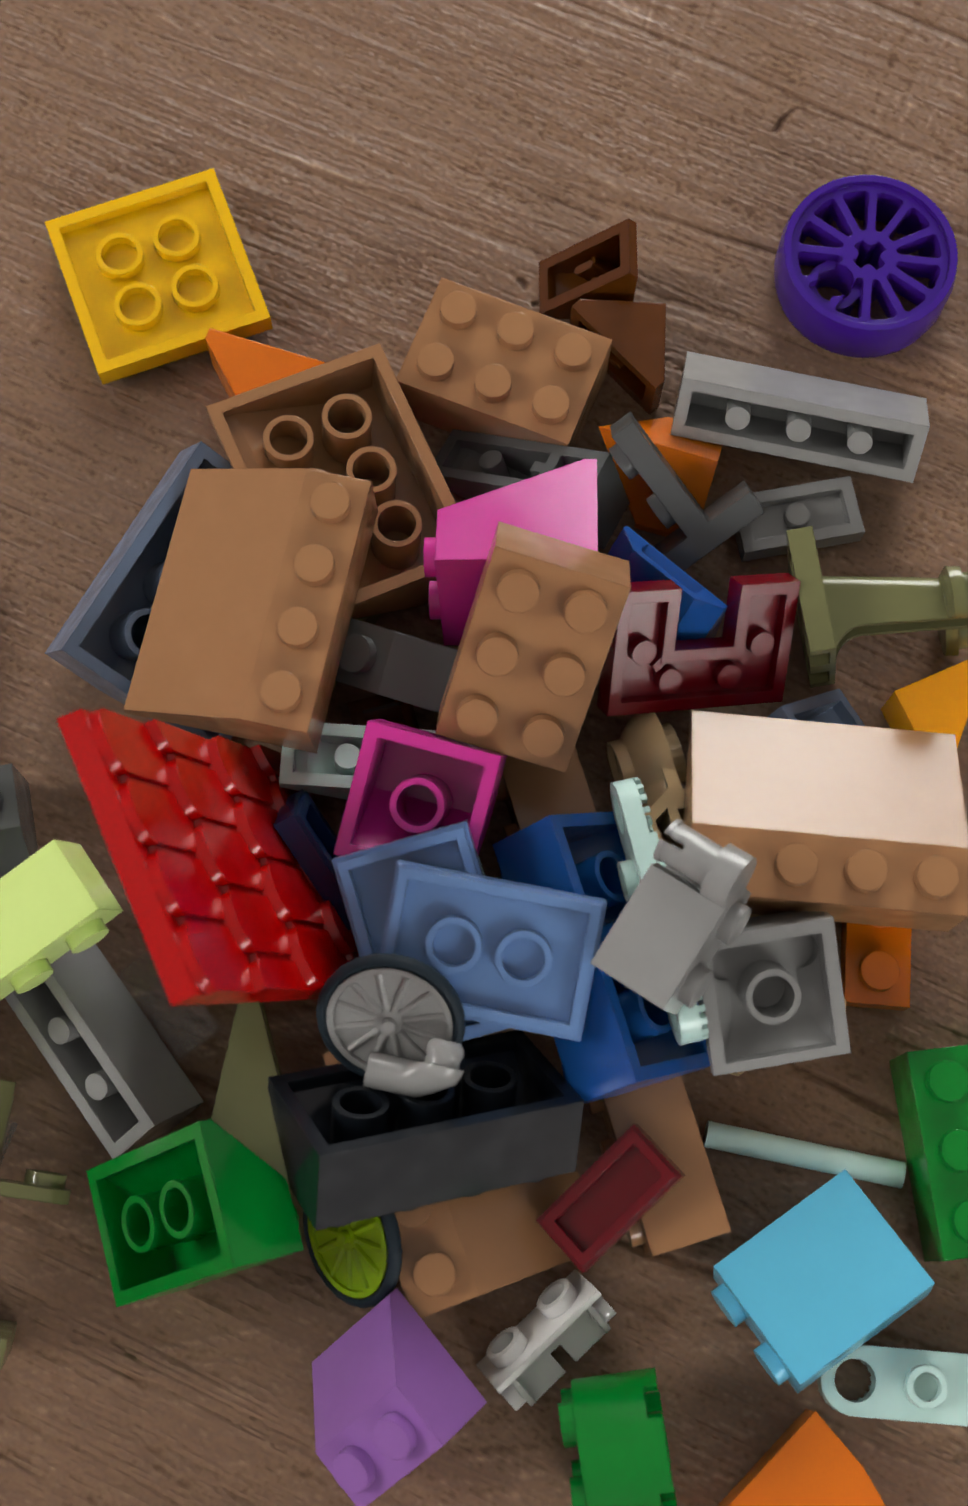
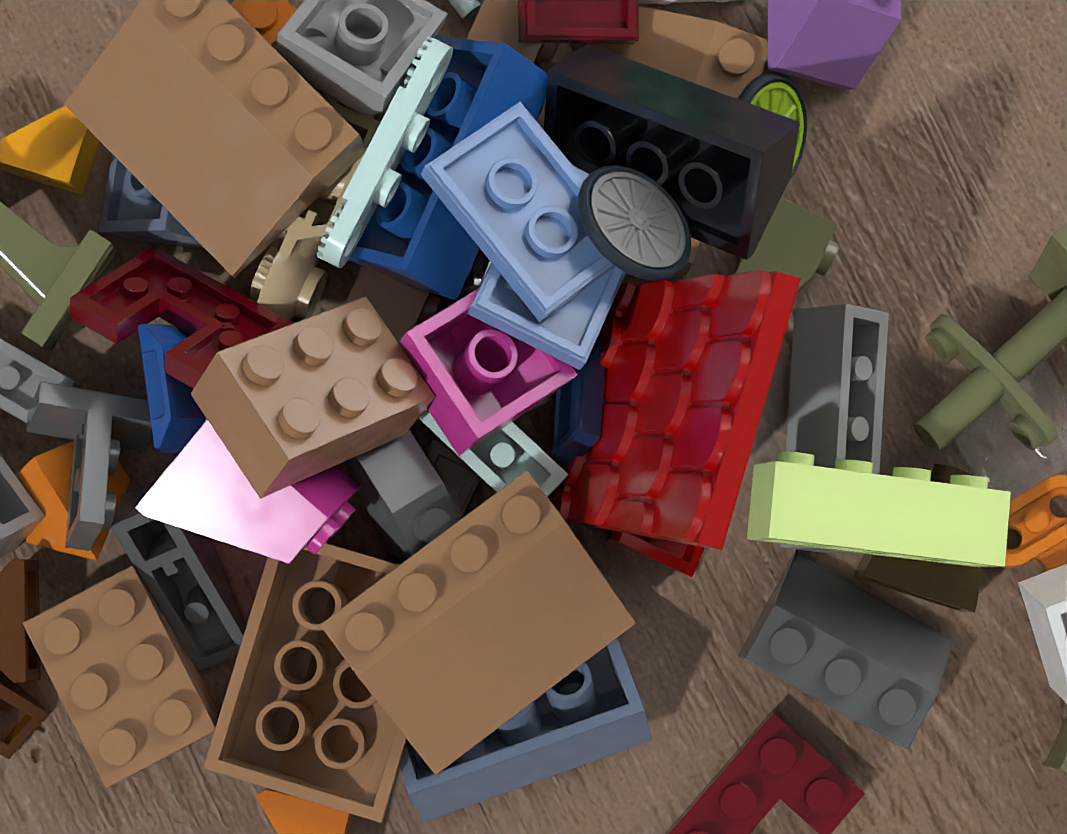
camera: 140 degrees left, 10 degrees up
green slope [86,1119,304,1308] -> none
light grey arm [363,1038,464,1097] -> none
light grey hinge [590,819,757,1015] -> none

